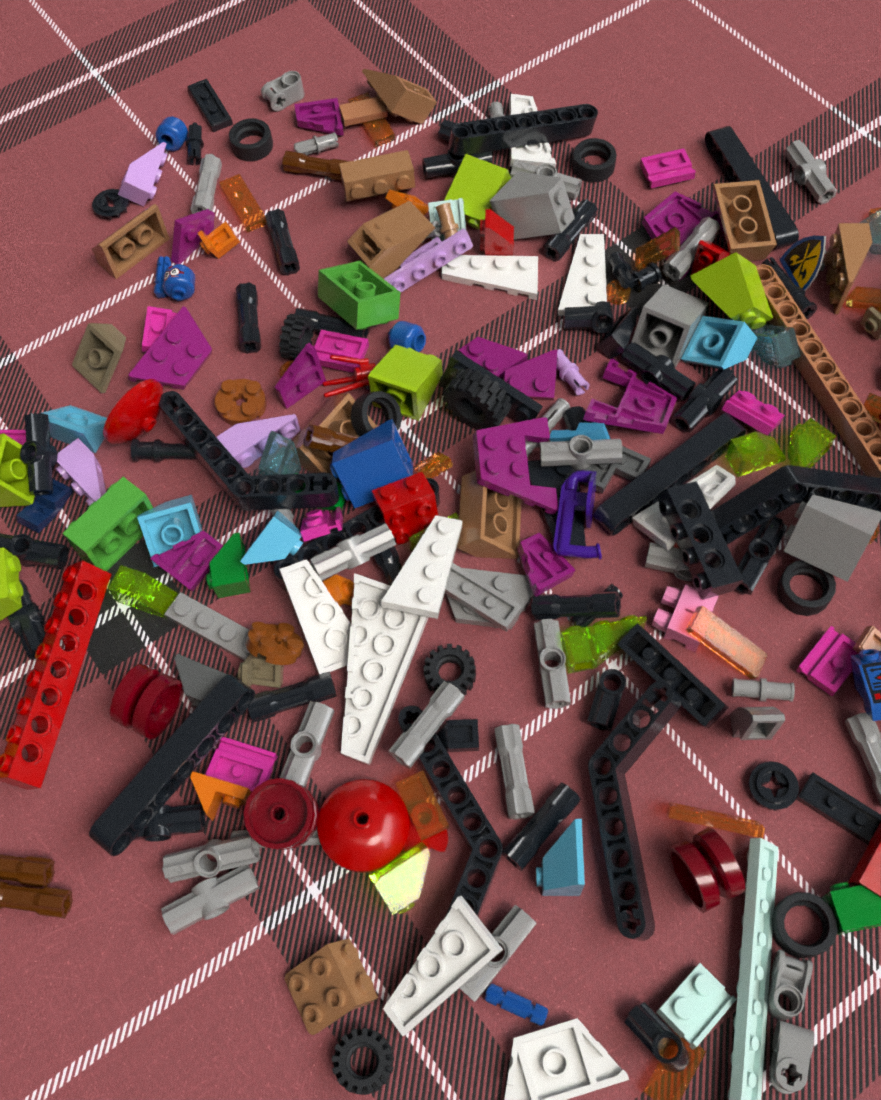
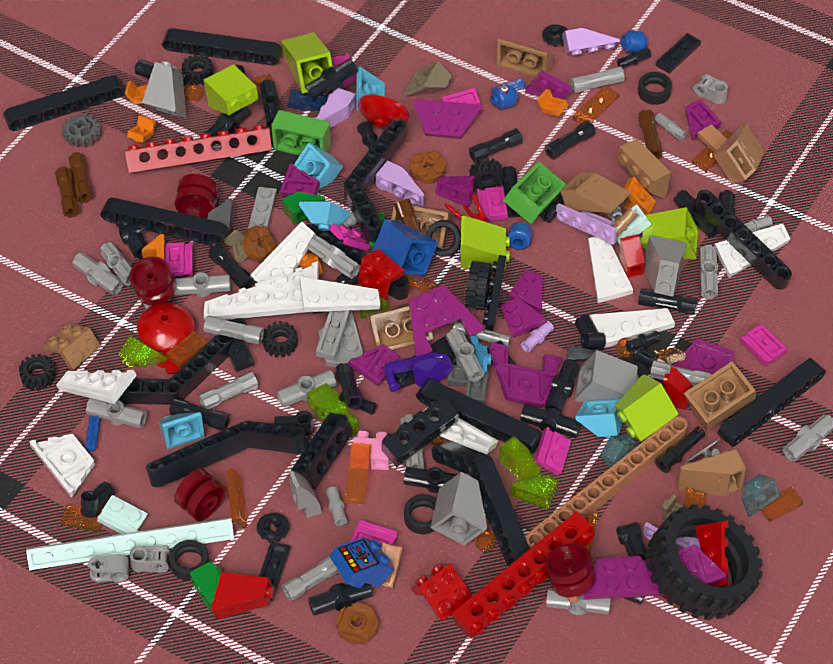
camera: 65 degrees right, 10 degrees down
clear neon green slope [108,565,178,619] -> none
clear light blue slope [258,431,302,475] -> none
black tyre [572,138,617,183] -> none

